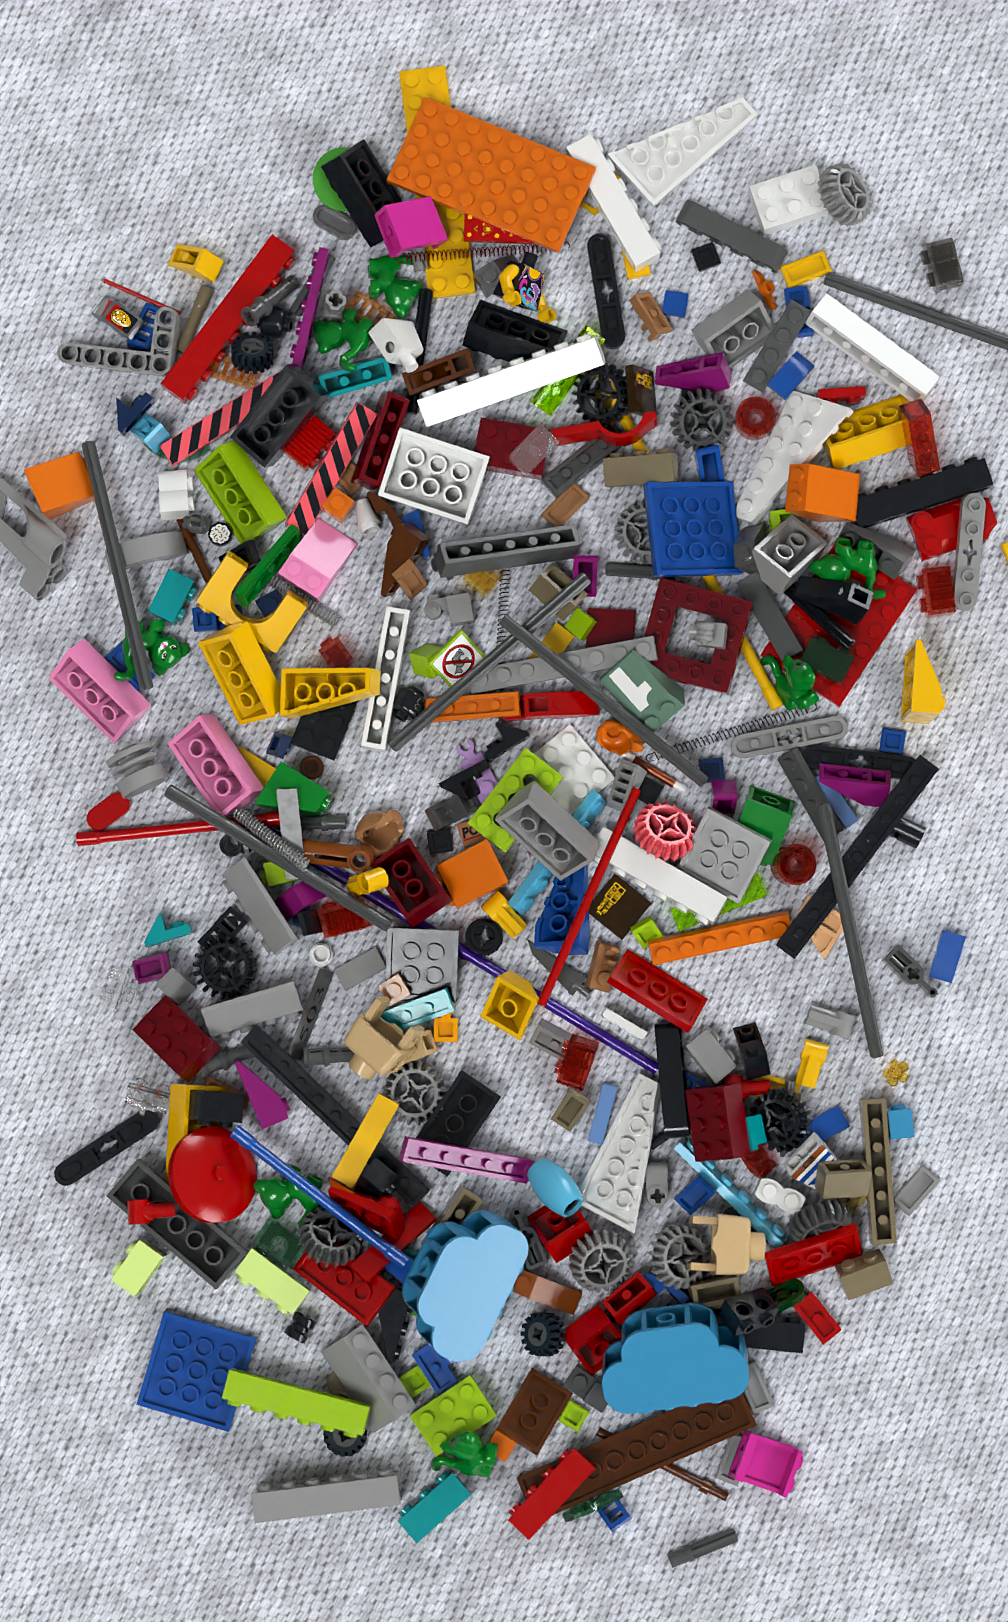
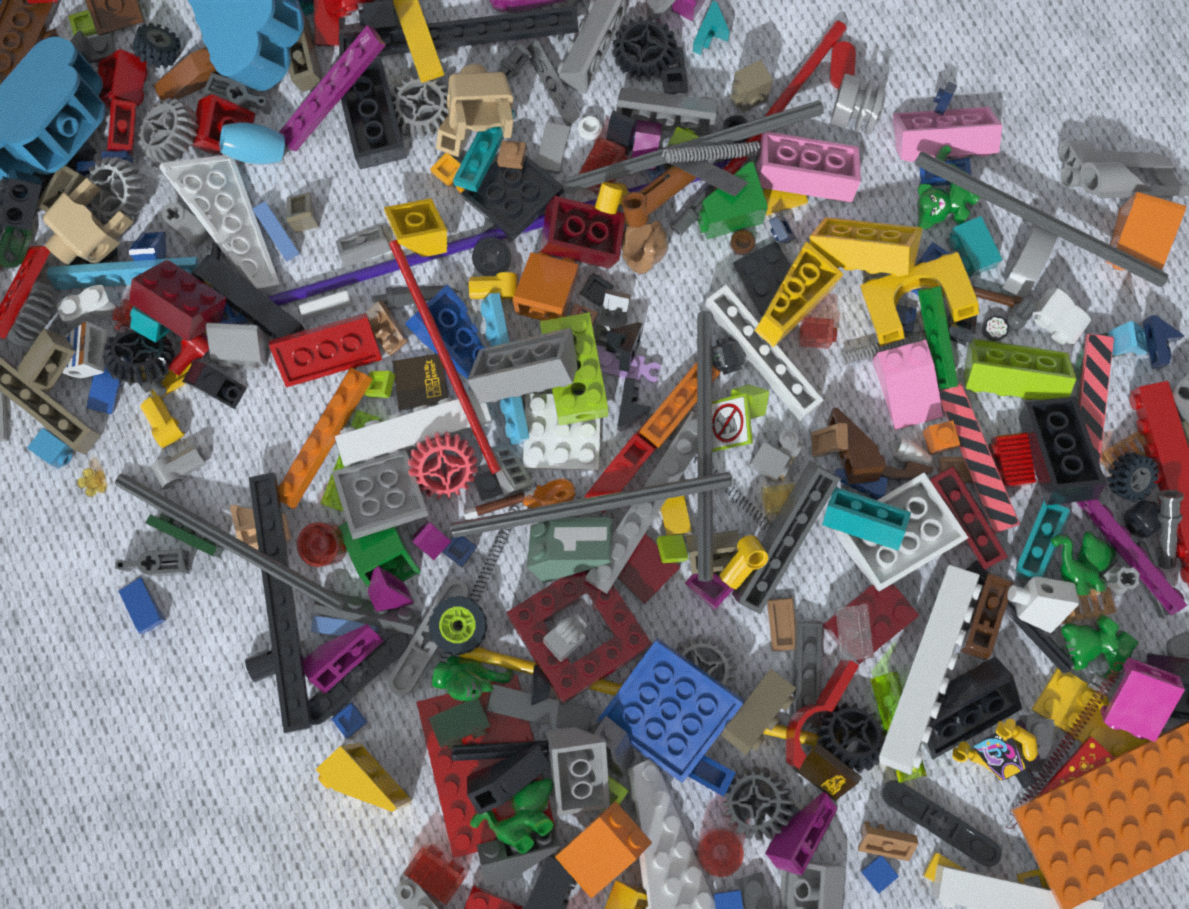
camera: 135 degrees right, 5 degrees down
clear red brick [554,1033,599,1091] -> none
dark grey axle [605,562,675,581] -> none
none -> dark green plate [145,513,225,558]
none -> magenta slope [368,566,414,612]
none -> black wheel [428,596,488,655]
none -> black slope [531,664,551,705]
none -> yellow piece [719,535,768,589]
none -> dark tan brick [730,60,773,113]
none -> teal brick [822,487,912,551]
none -> dark blue plate [933,81,957,116]

